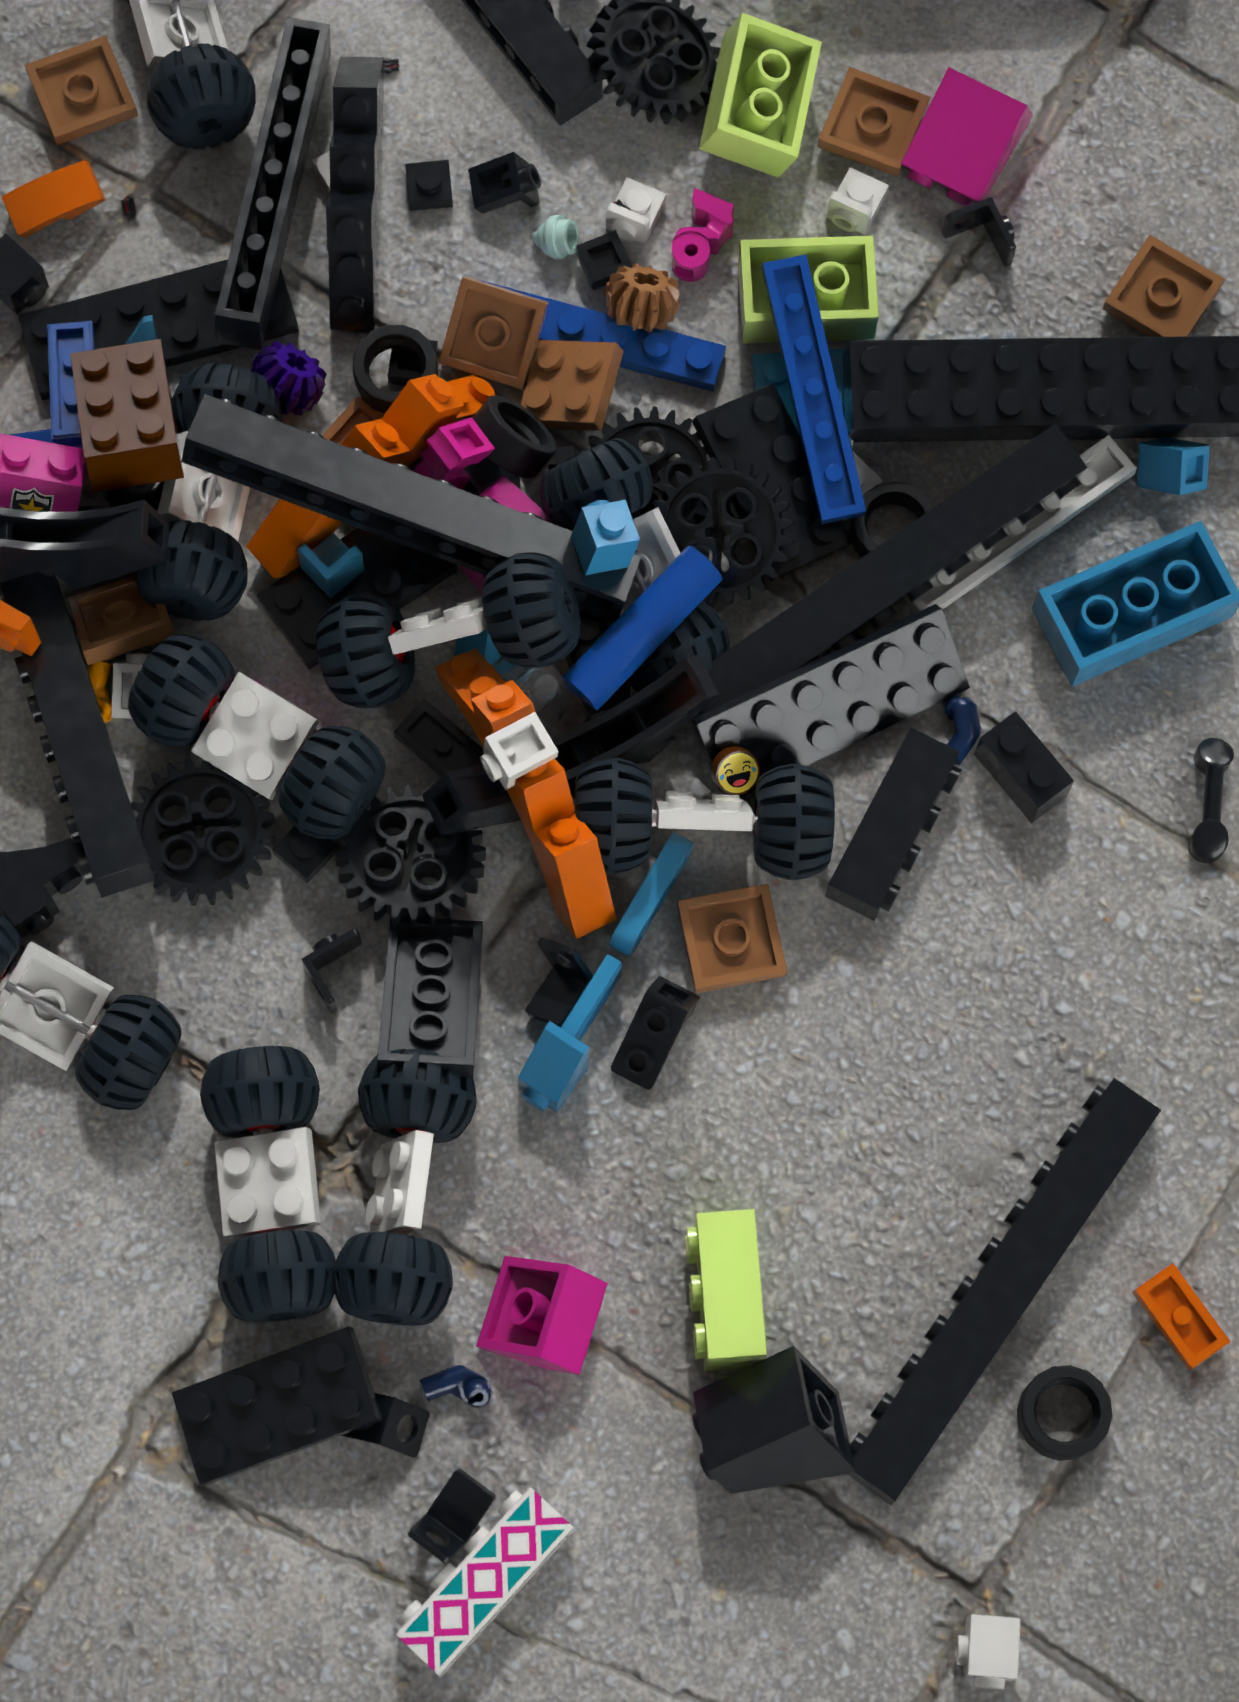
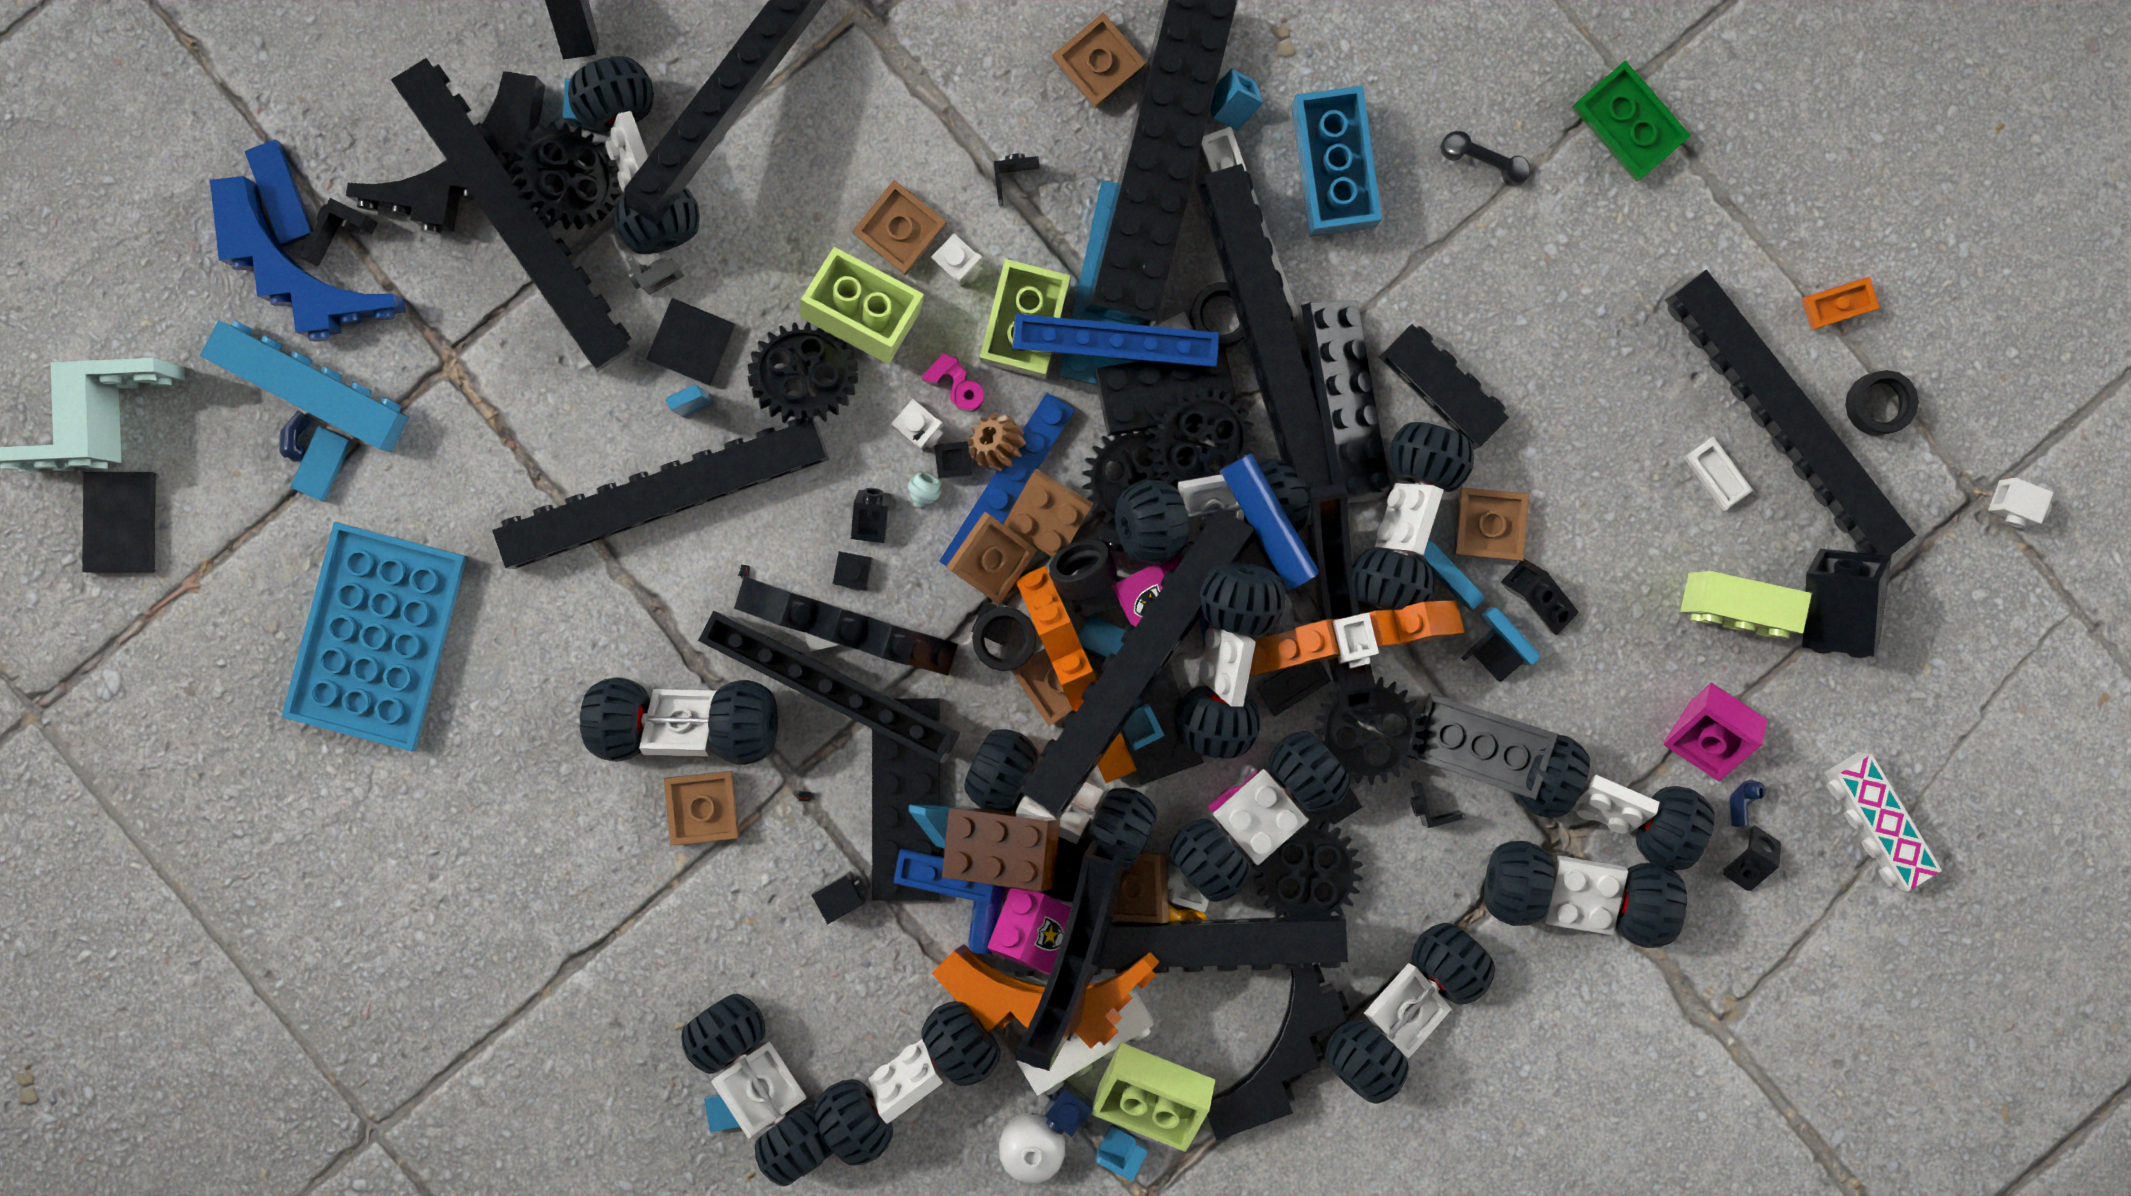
camera: 75 degrees left, 15 degrees up
orange slope [1,160,106,238] -> none
black plate [172,1327,382,1486] -> none
dark purple gear [251,341,327,416] -> none
black bracket [408,1469,496,1563] -> none
dark pink leg [413,417,495,490] -> none
dark azure slope [518,1021,589,1113] -> none
dark azure brick [571,500,640,575] -> none
tile [711,746,760,795] -> none
dark pink slope [901,67,1033,207] -> none
dark blue arm [944,696,982,765] -> none
black brick [974,711,1074,824] -> none
none -> white tile [1683,436,1753,511]

